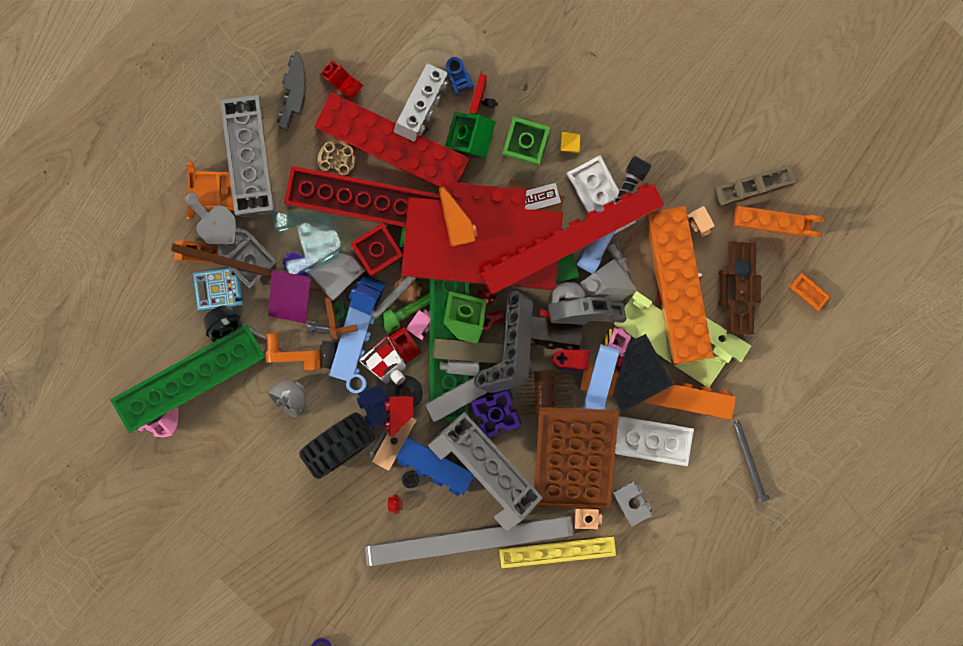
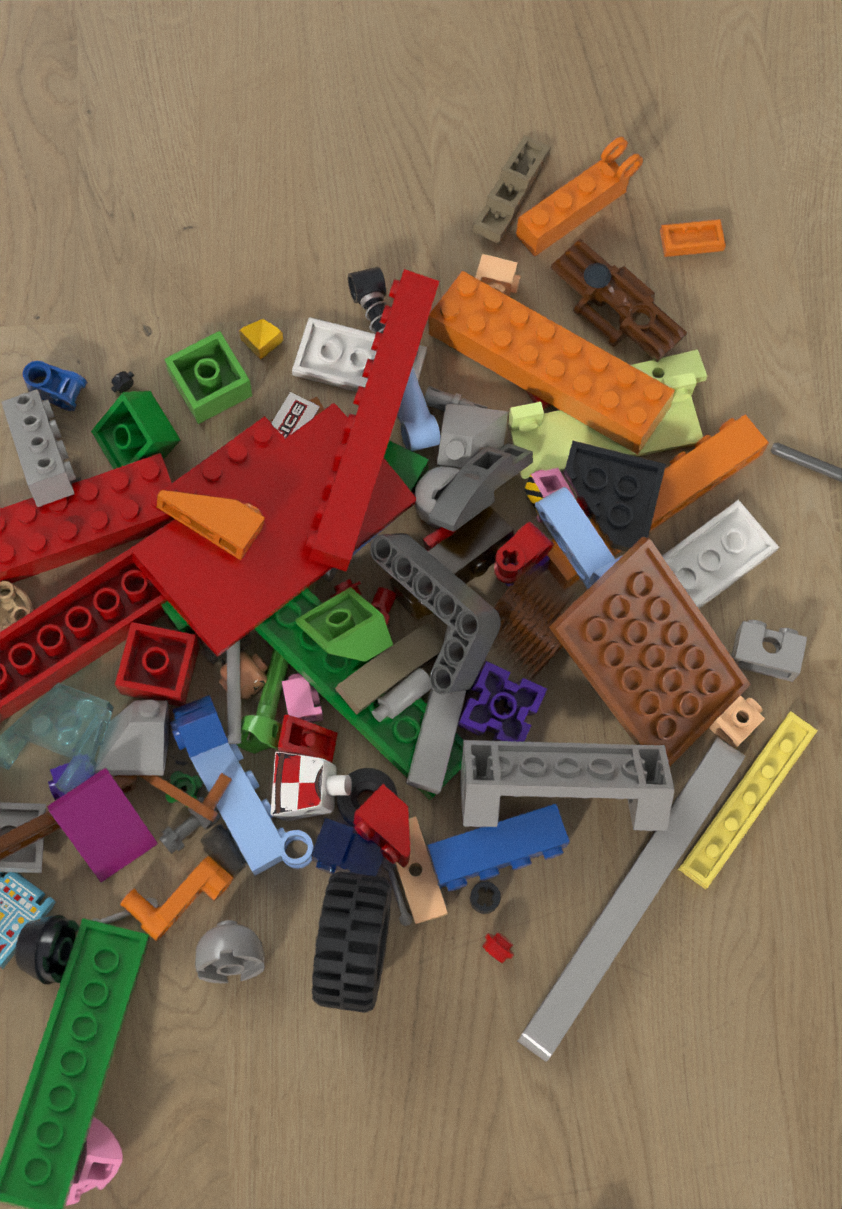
camera: 50 degrees left, 15 degrees down
red tile [469,73,487,115] -> none

